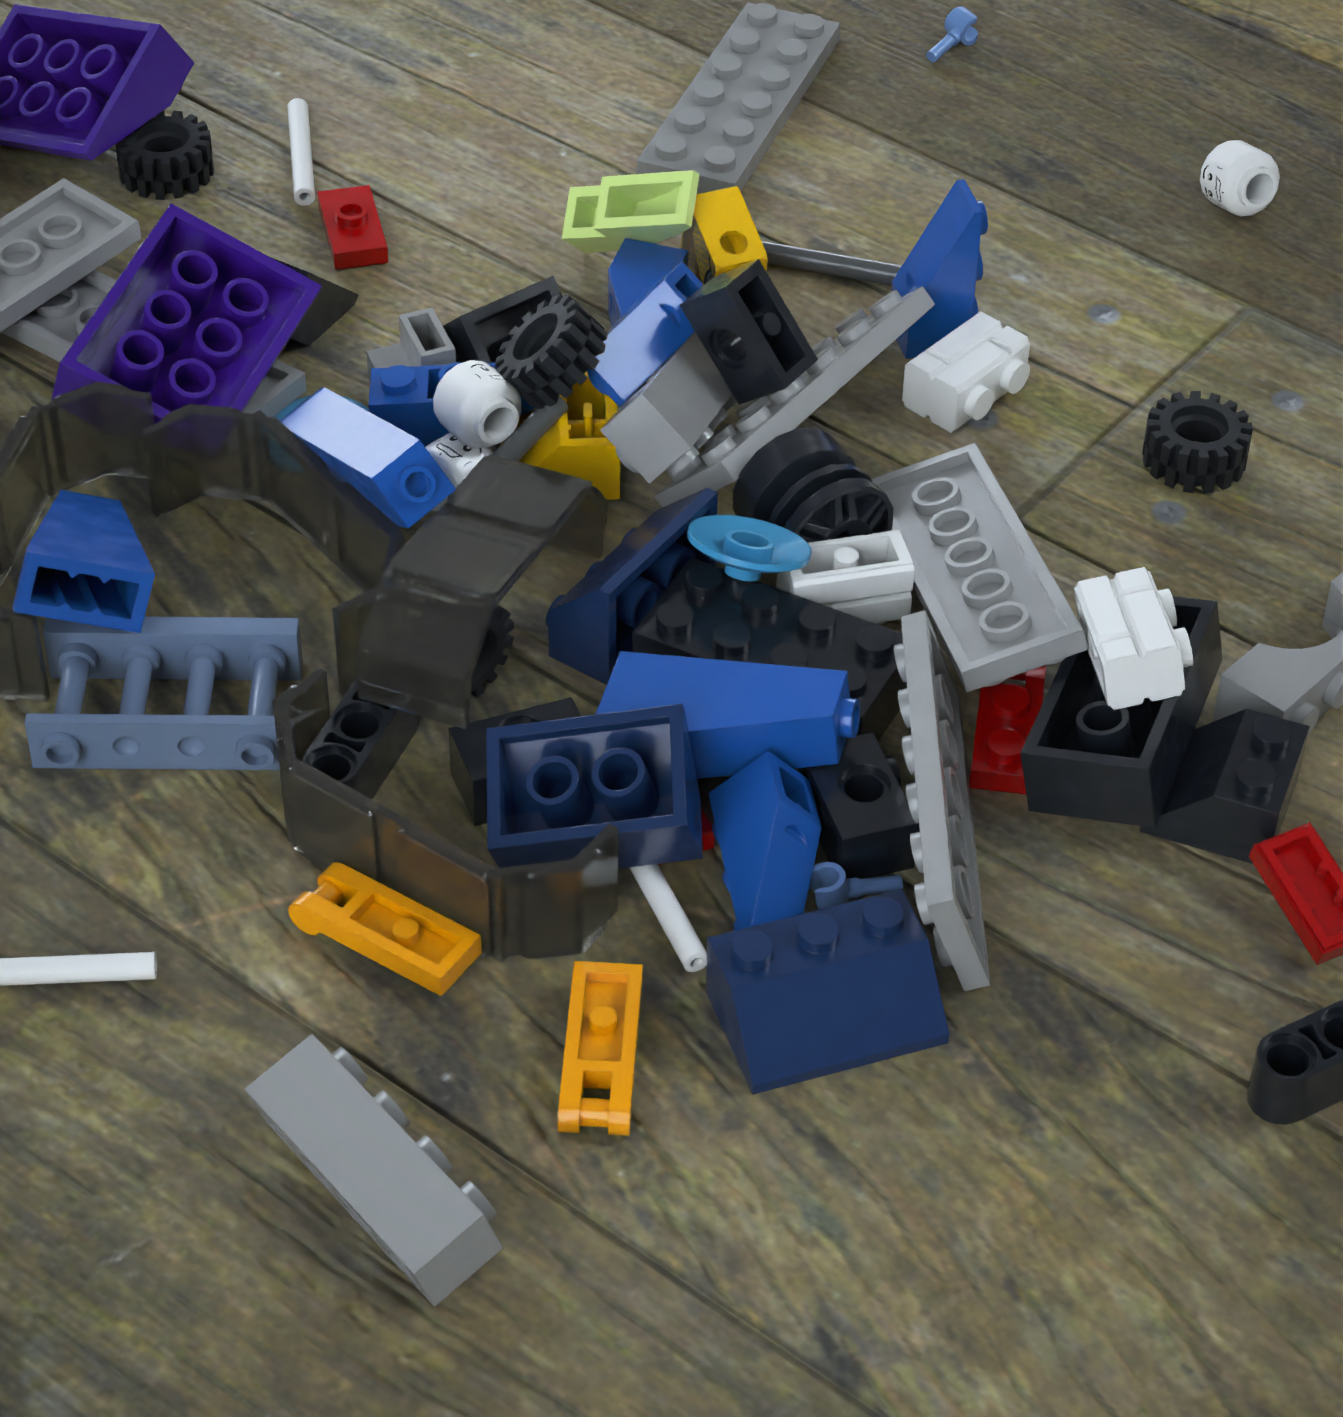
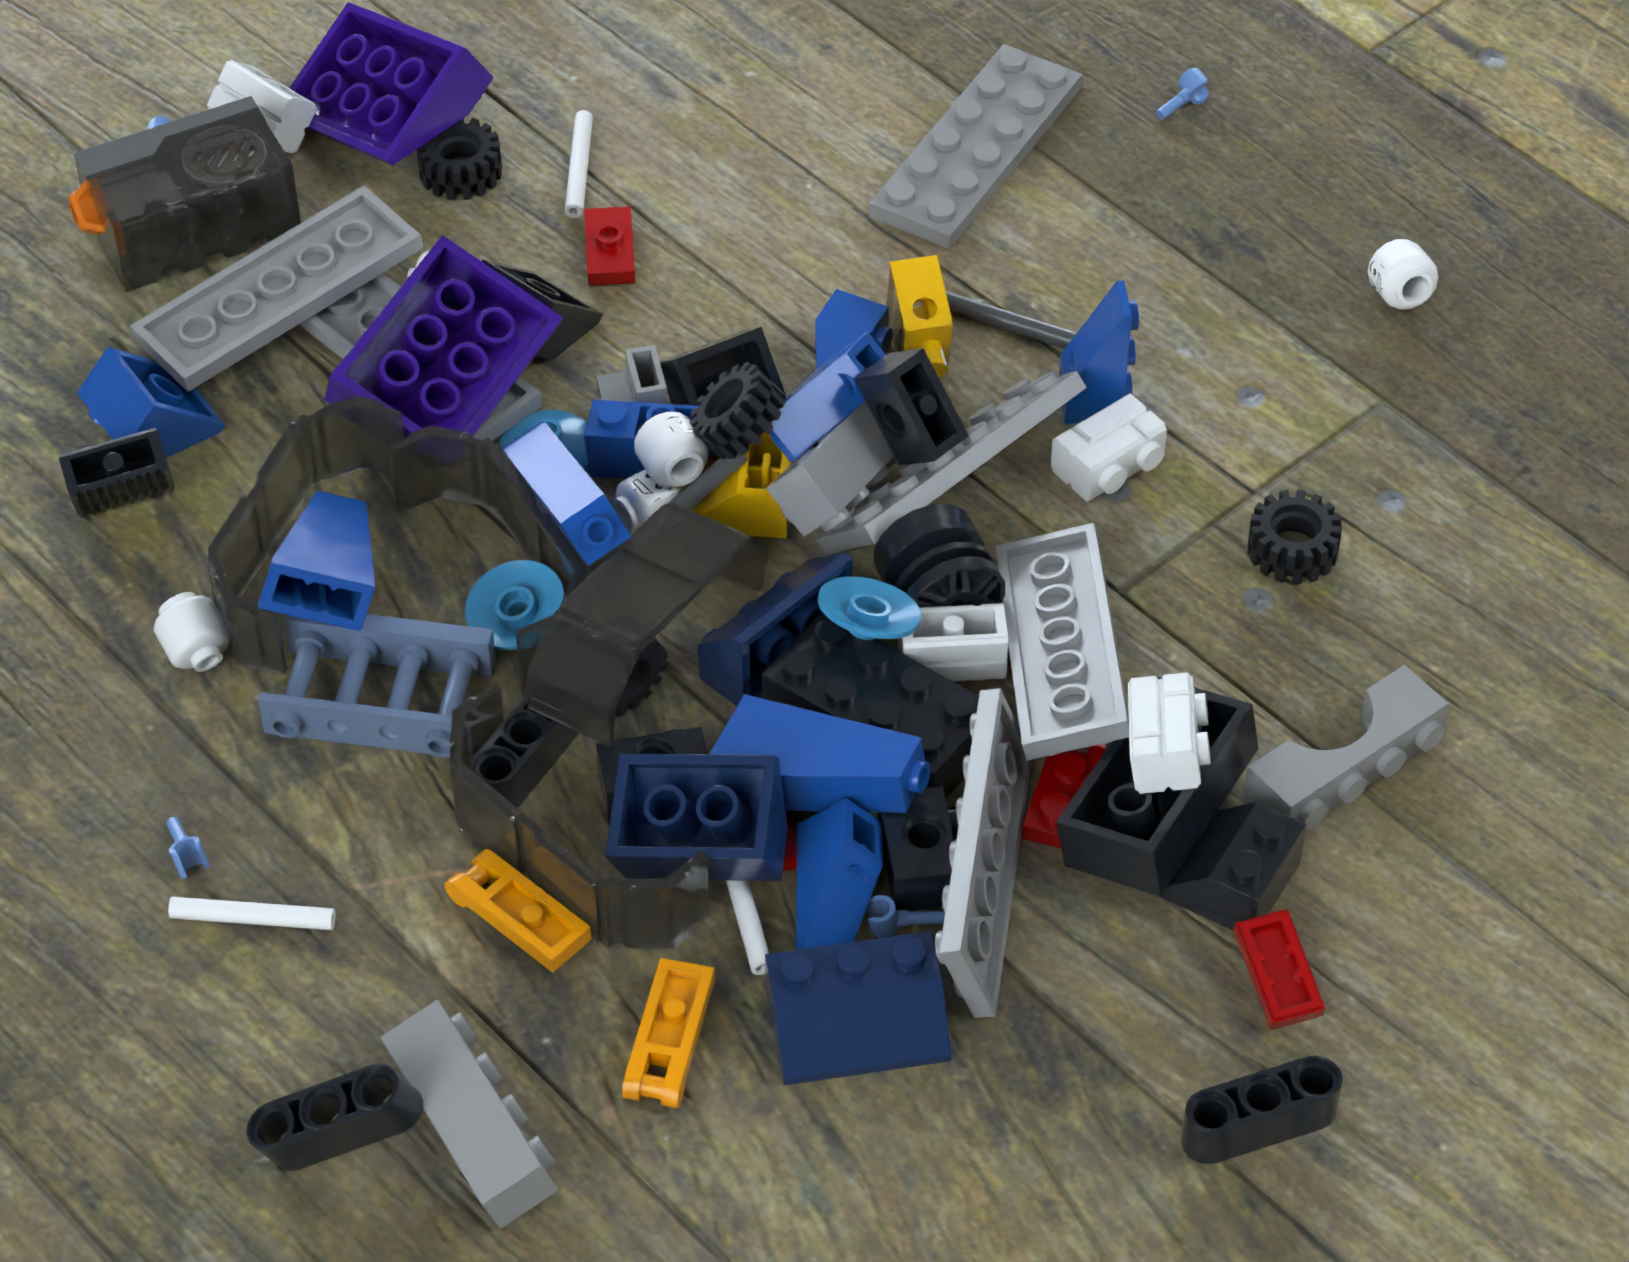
camera: 10 degrees right, 5 degrees up
yellowish green slope [562,170,700,253] -> none
none -> black beam [246,1063,423,1171]
none -> dark azure dish [465,560,566,651]

